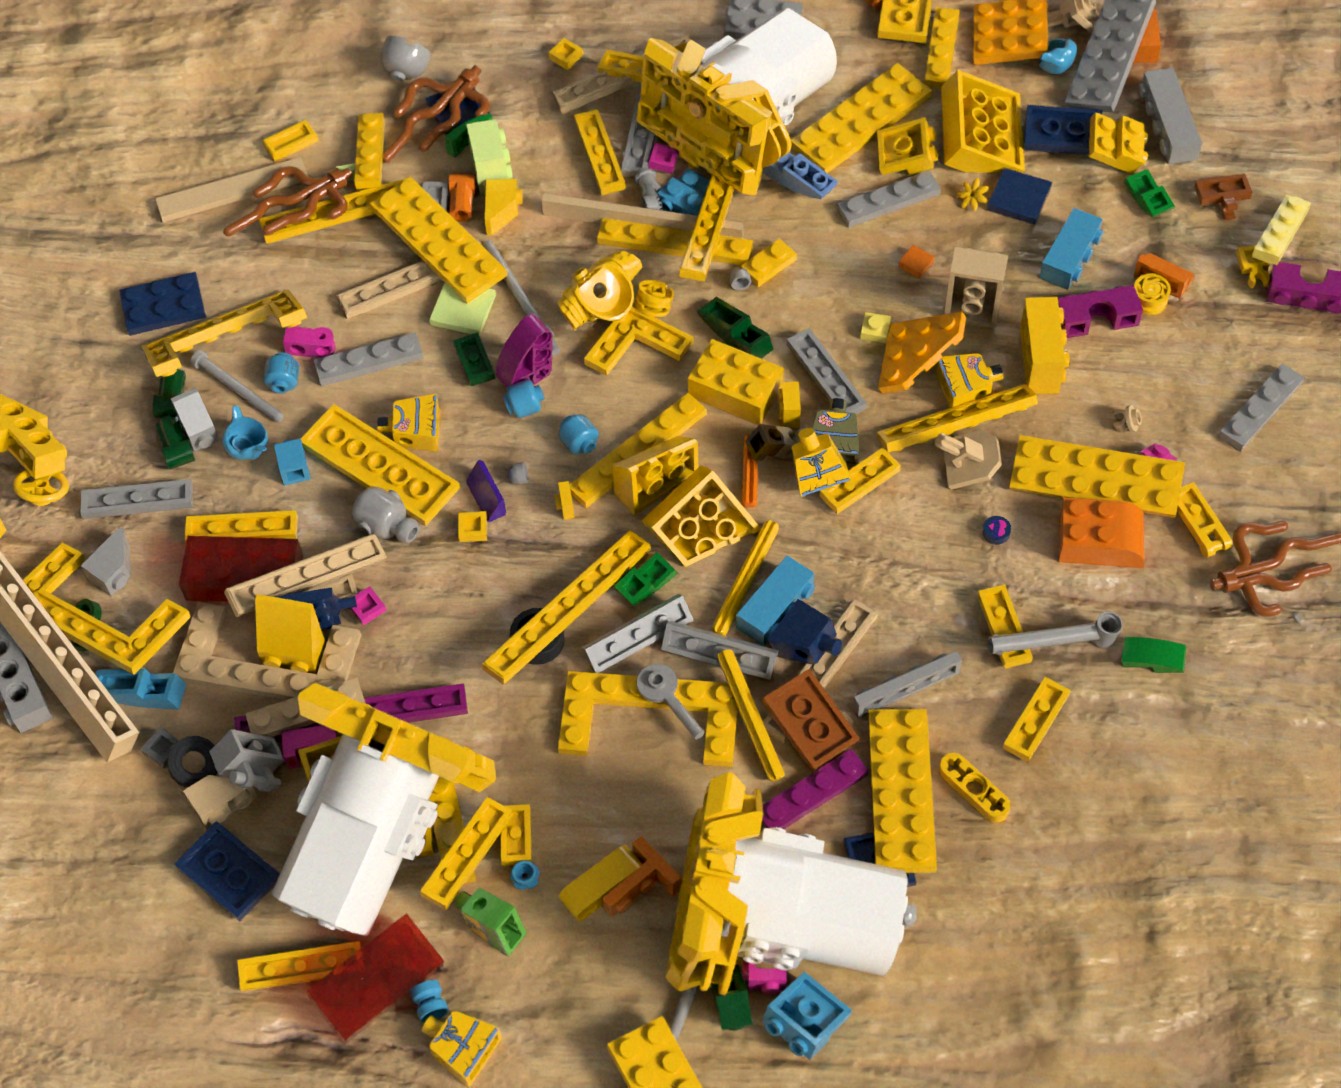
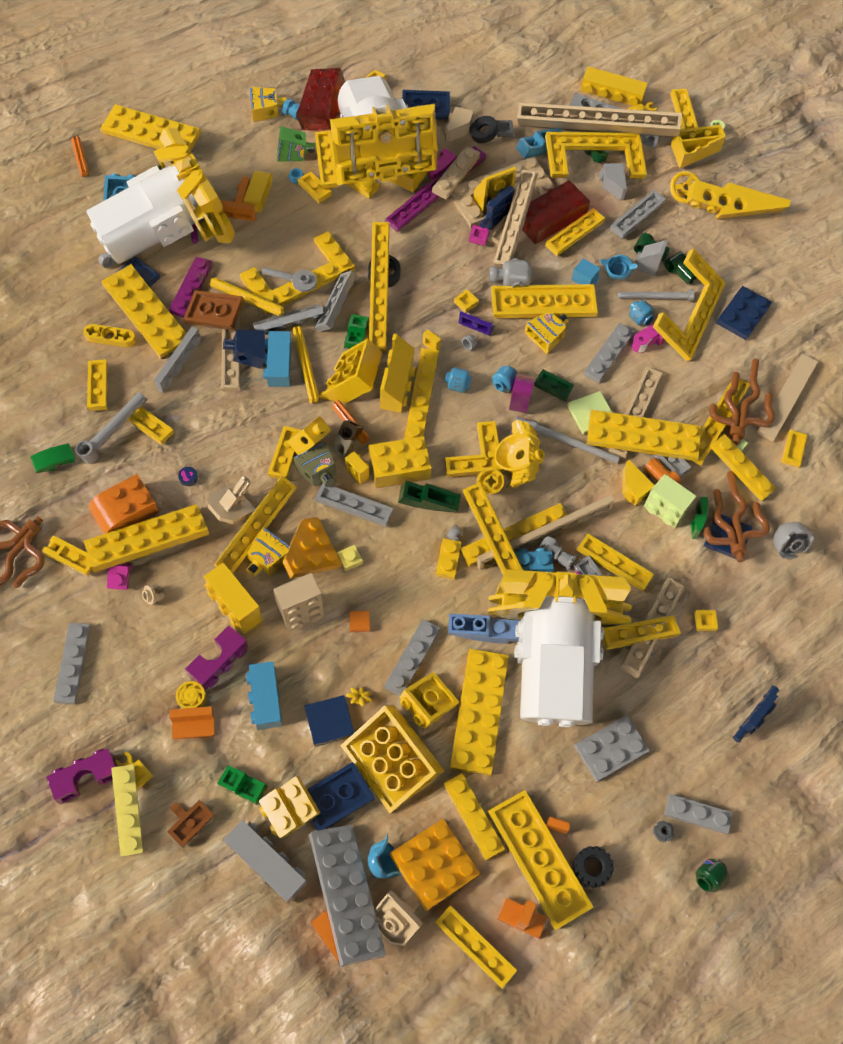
camera: 135 degrees right, 5 degrees up
light grey brick [210,729,284,792] -> none

